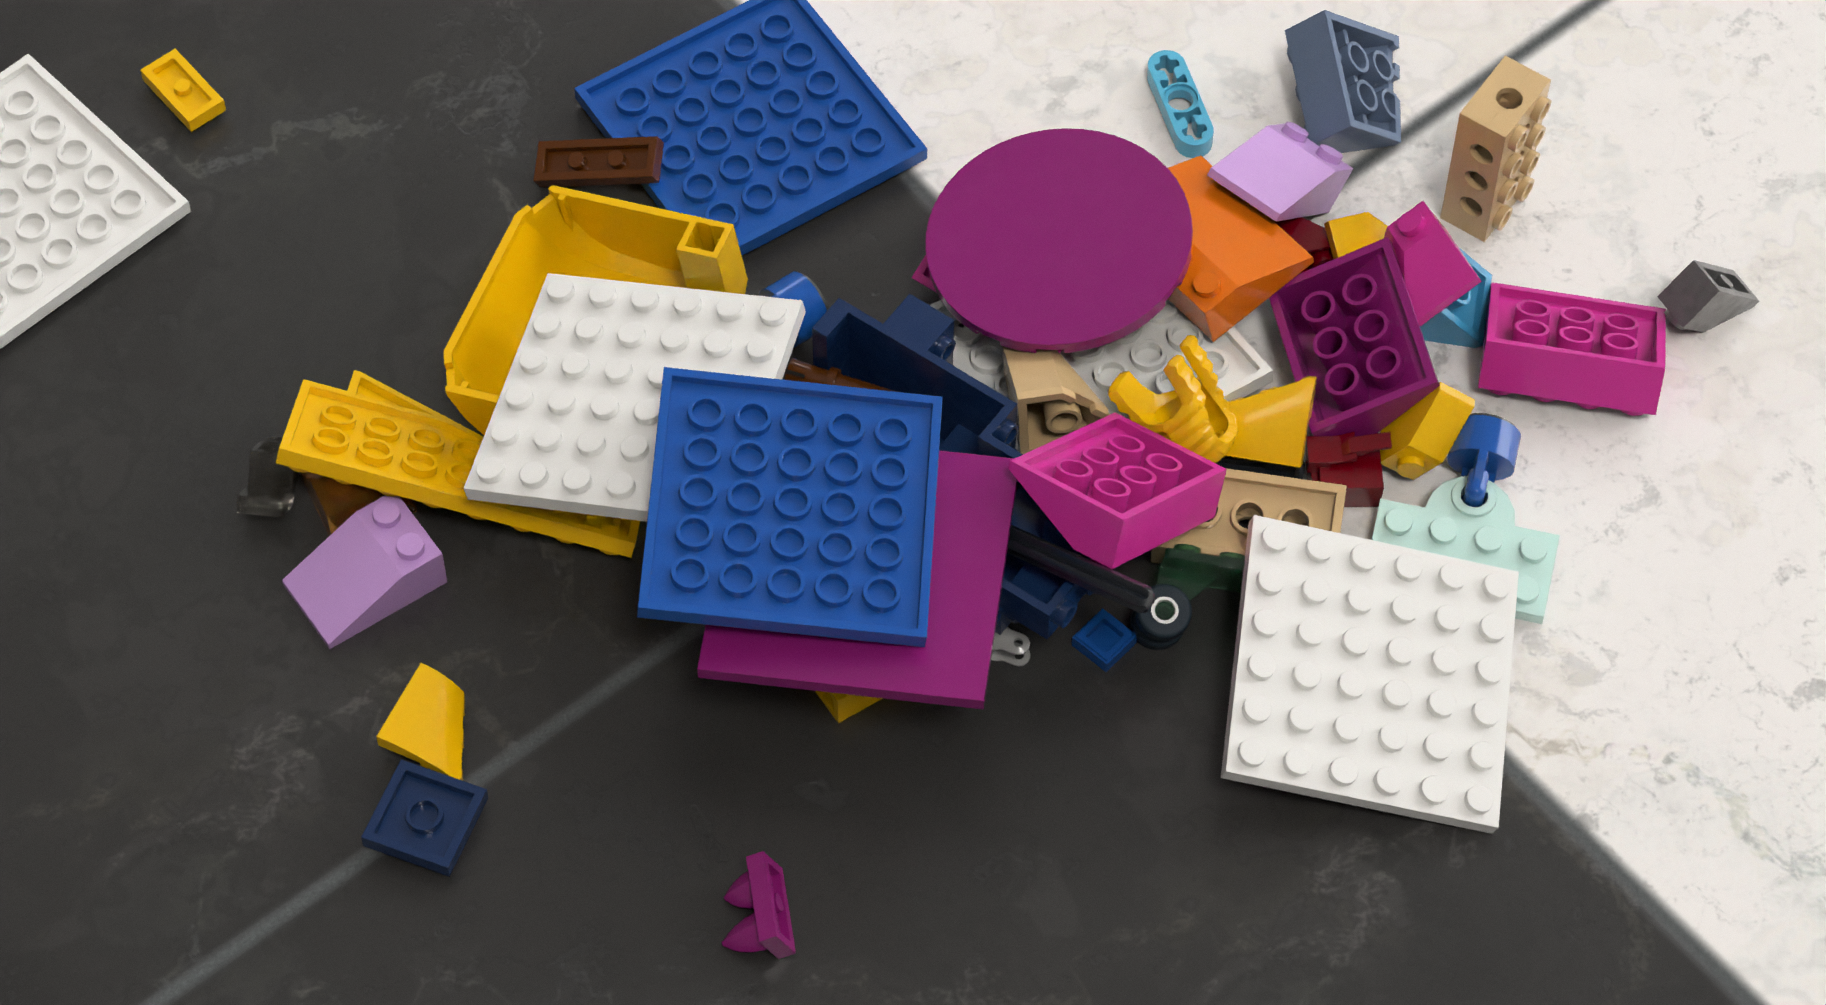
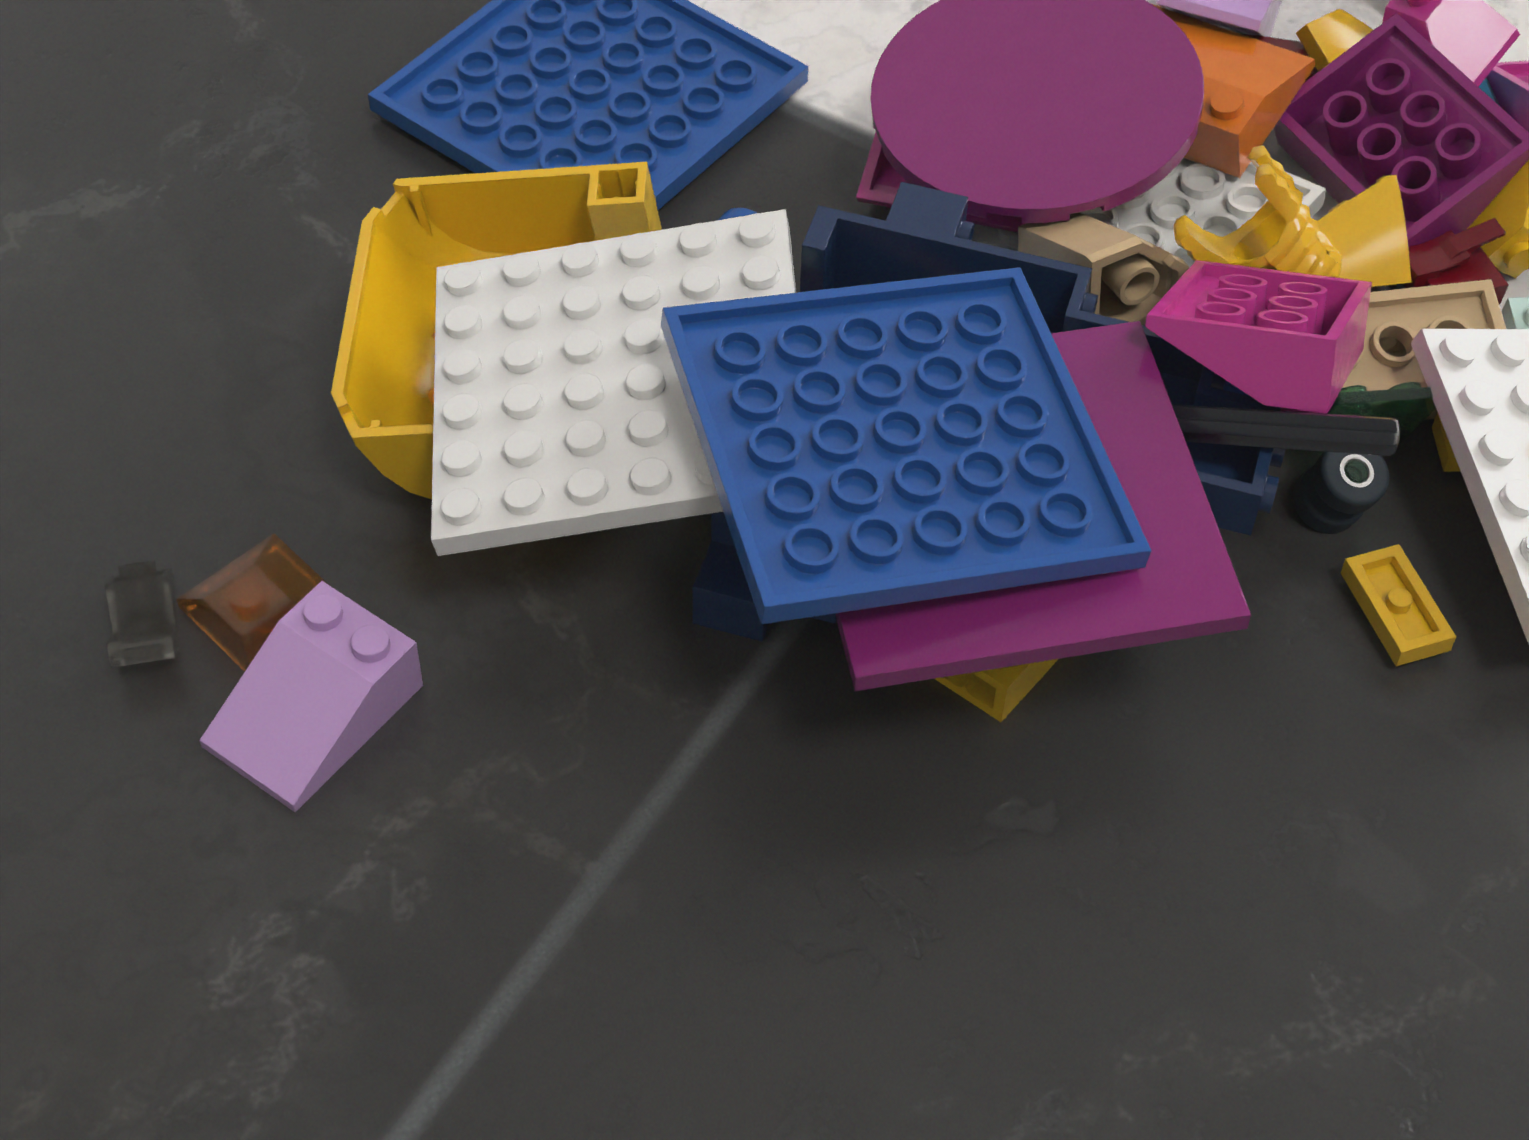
camera: 20 degrees left, 5 degrees down
yellow wing [276,370,640,558] -> none
dark blue plate [361,759,488,877] -> none
yellow slope [376,663,465,781] -> none
reddish brown plate [533,136,664,187] -> none
magenta tile [722,851,796,959] -> none
blue tile [1072,608,1137,672] -> none
none -> yellow plate [1341,544,1456,666]

